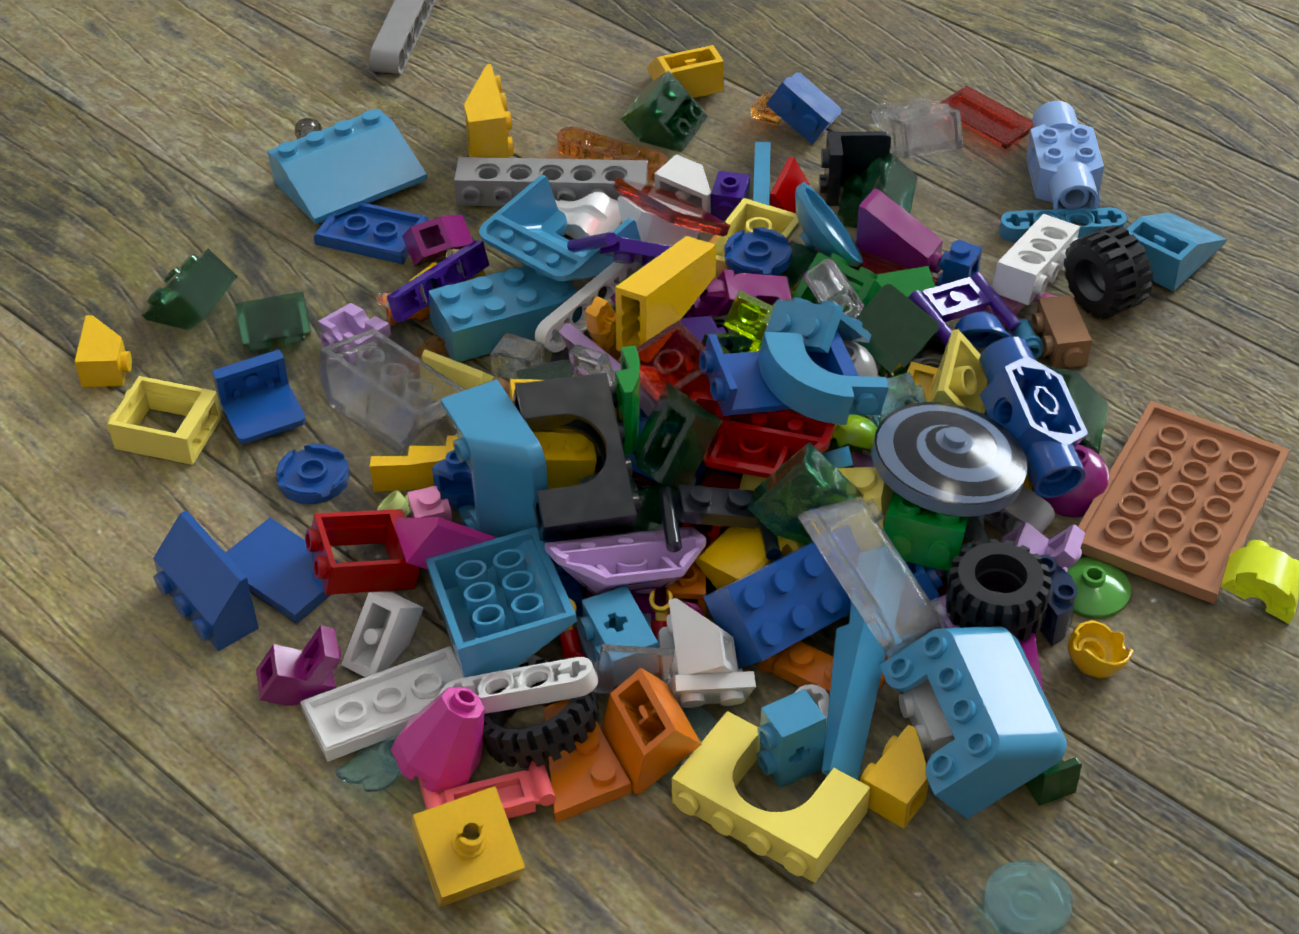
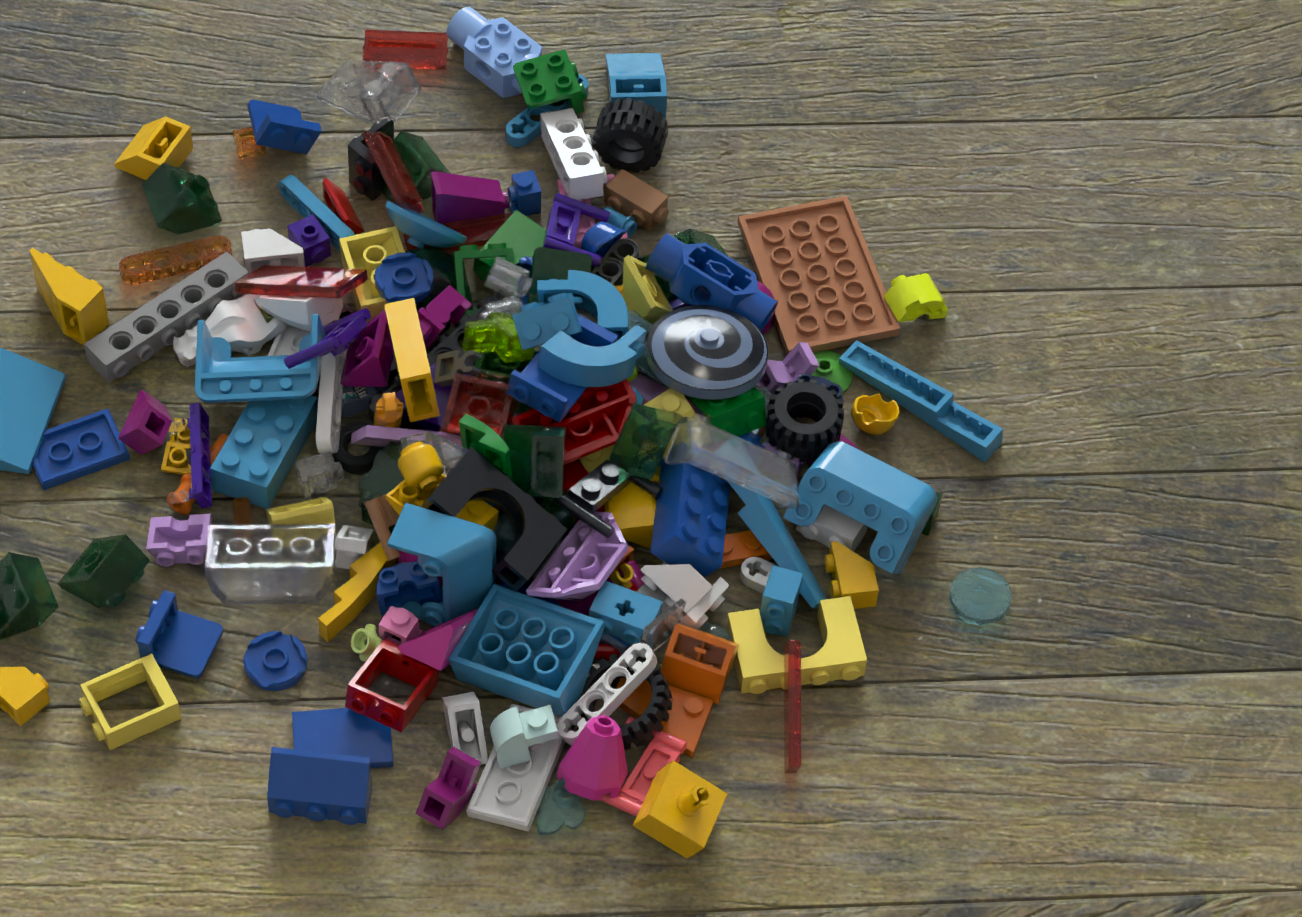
camera: 50 degrees left, 10 degrees up
none -> clear red piece [362,131,425,214]
none -> yellow head [397,442,444,491]
none -> dark grey plate [434,350,483,387]
none -> light aqua brick [490,705,559,769]
none -> green bracket [513,49,587,114]
none -> dark azure arch [537,270,629,341]
none -> clear red tile [784,640,801,773]
none -> dark azure slope [839,340,1003,462]

